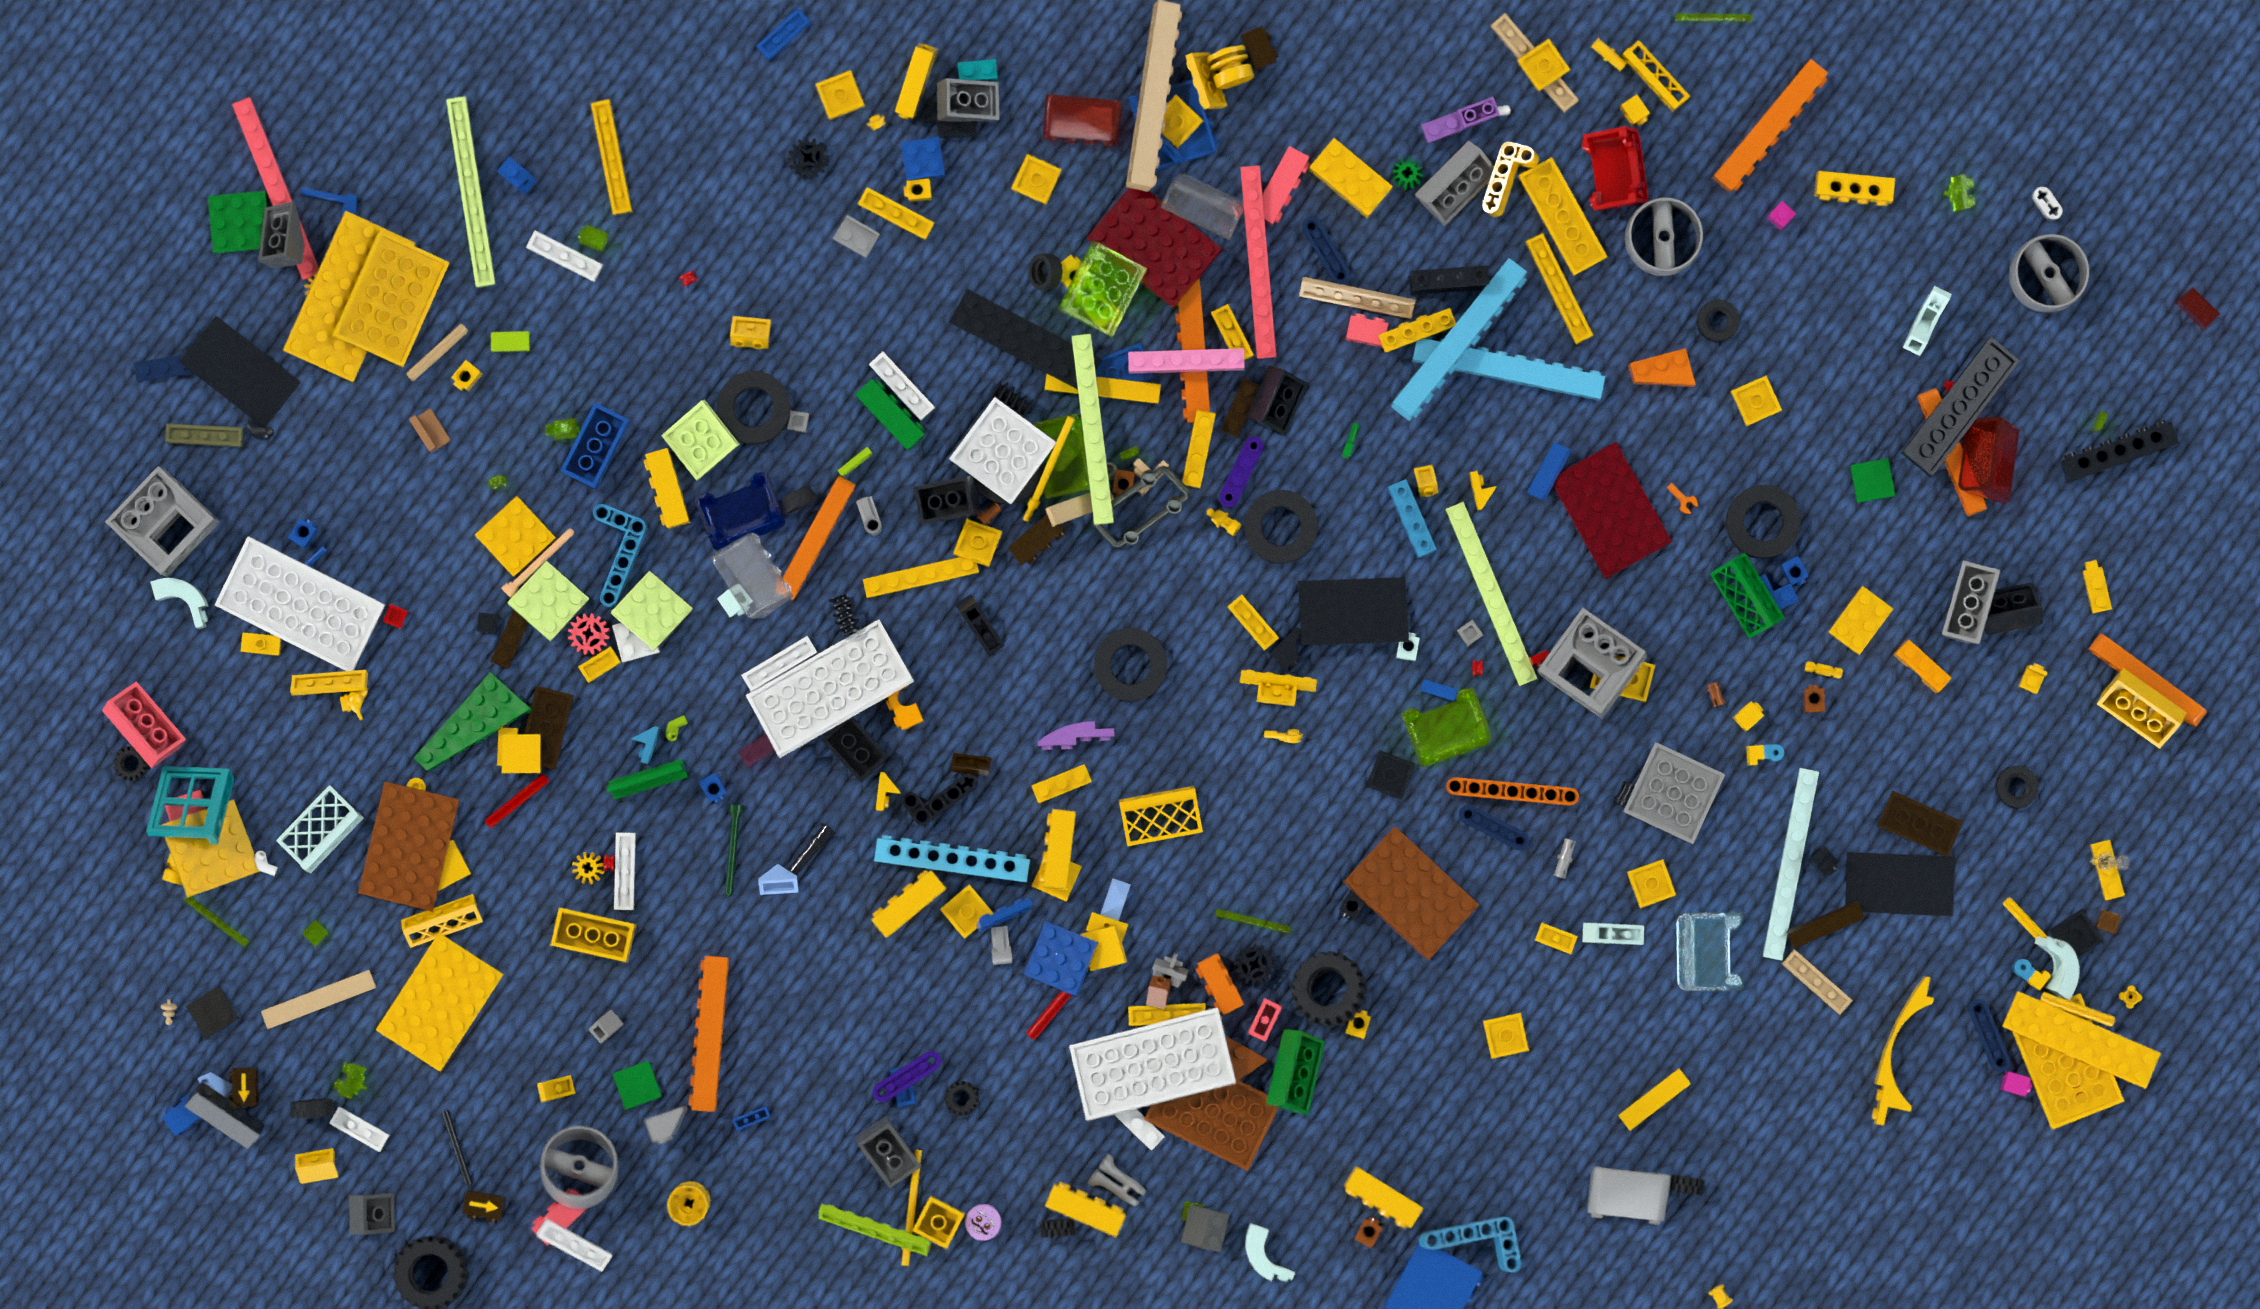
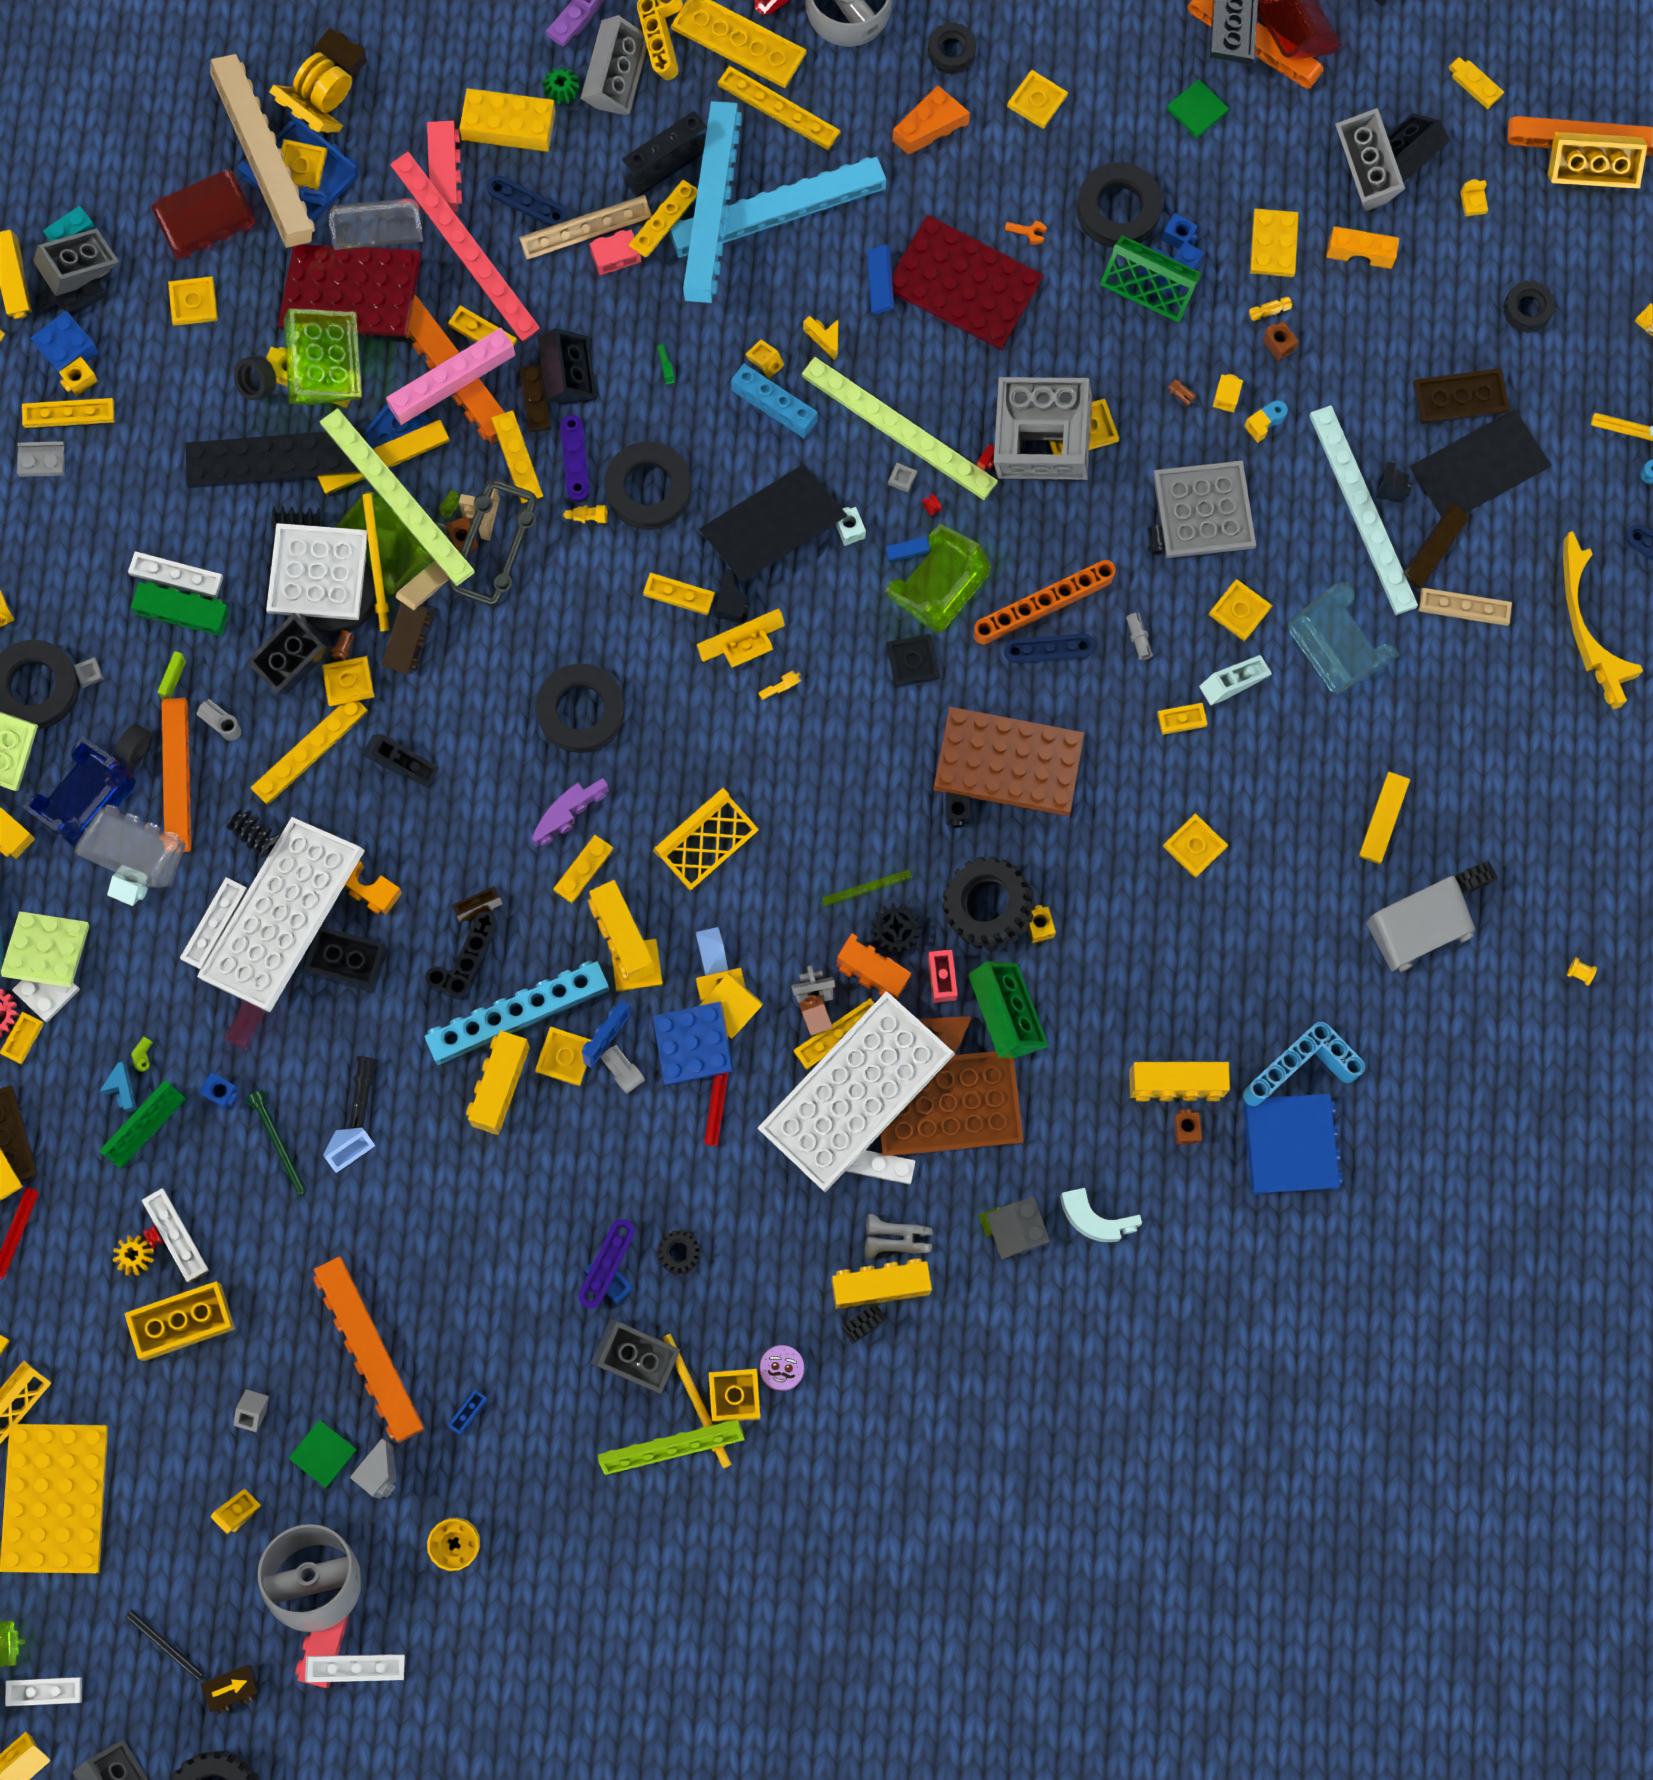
camera: 40 degrees left, 10 degrees down
yellow slope [876,772,902,811] -> none

